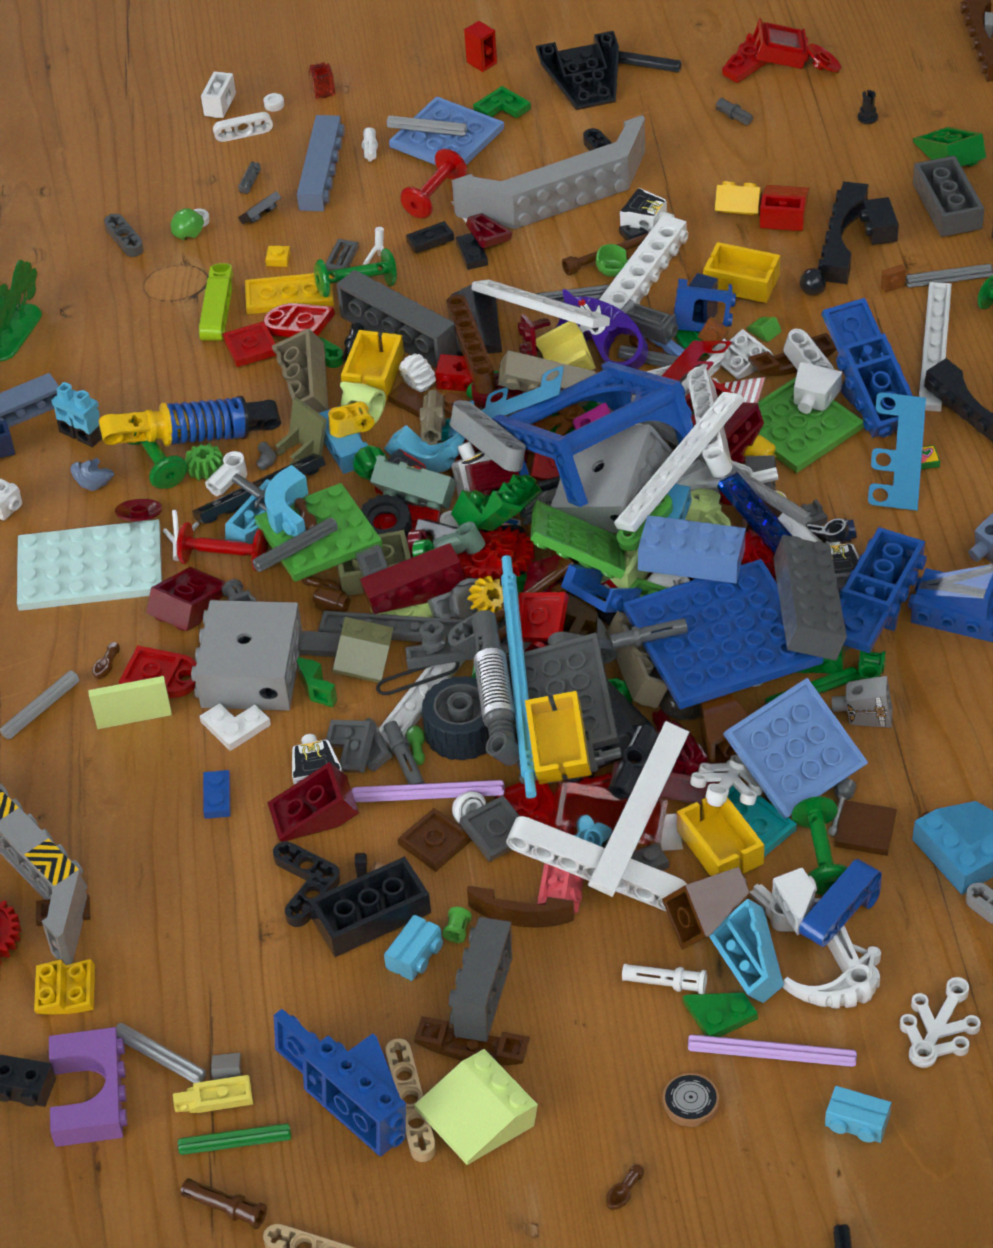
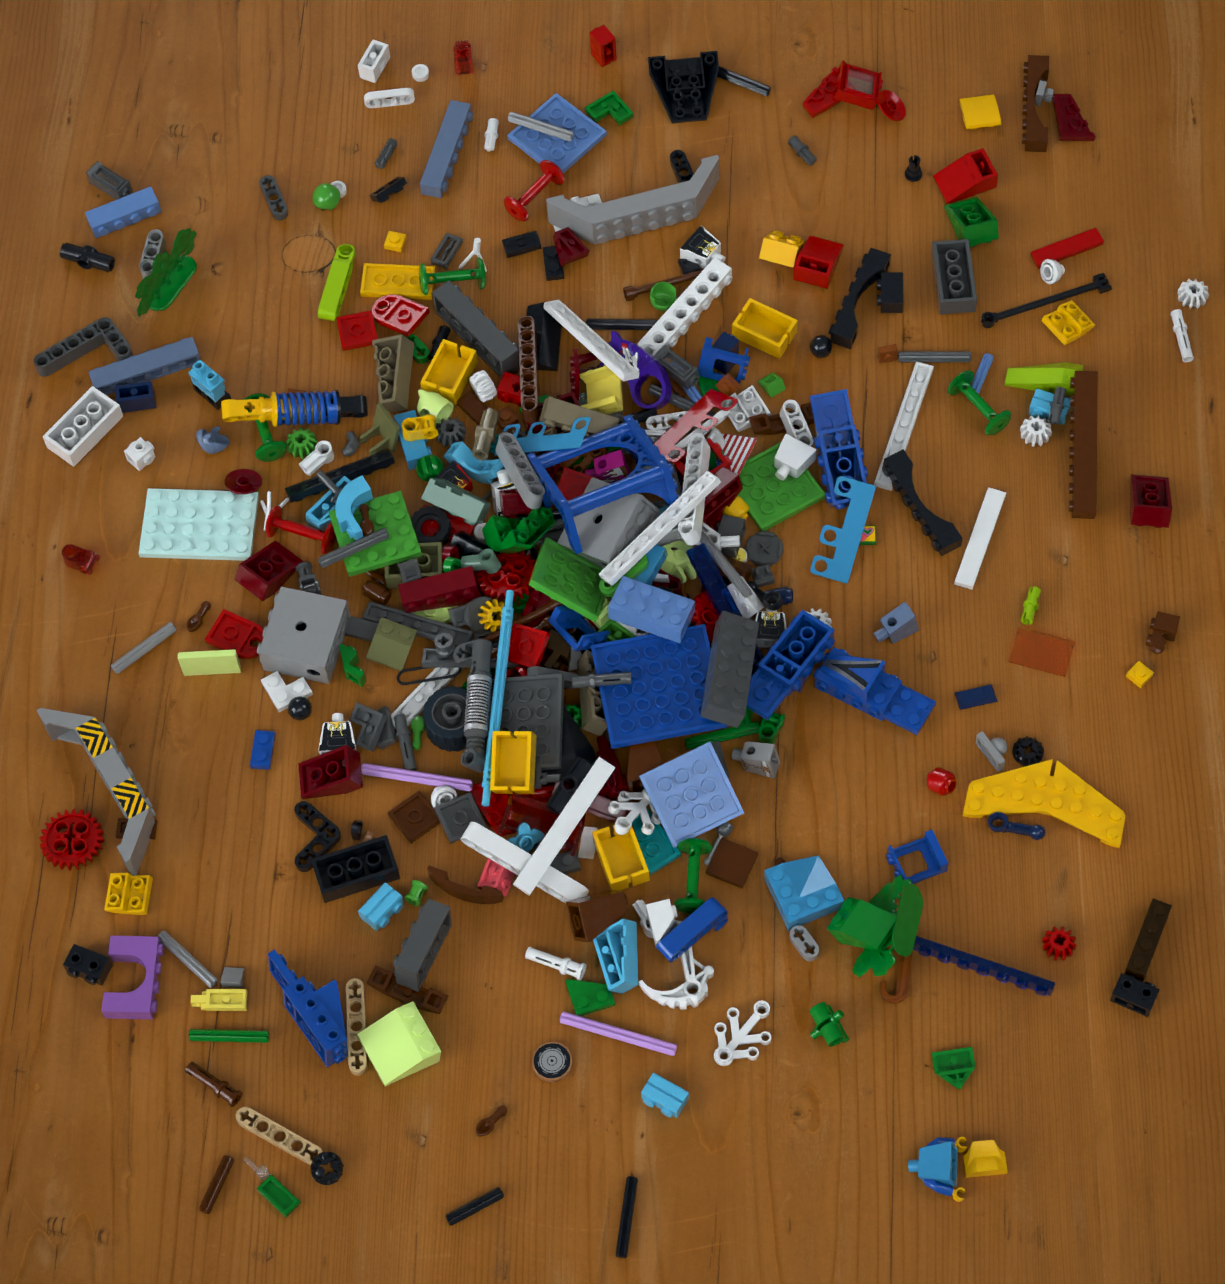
camera: 10 degrees right, 15 degrees up
none -> black piece [288,696,312,721]
none -> dark grey gear [436,416,466,448]
none -> dark grey tile [746,531,783,566]
none -> red slope [933,148,998,204]
none -> yellow slope [959,94,1001,129]

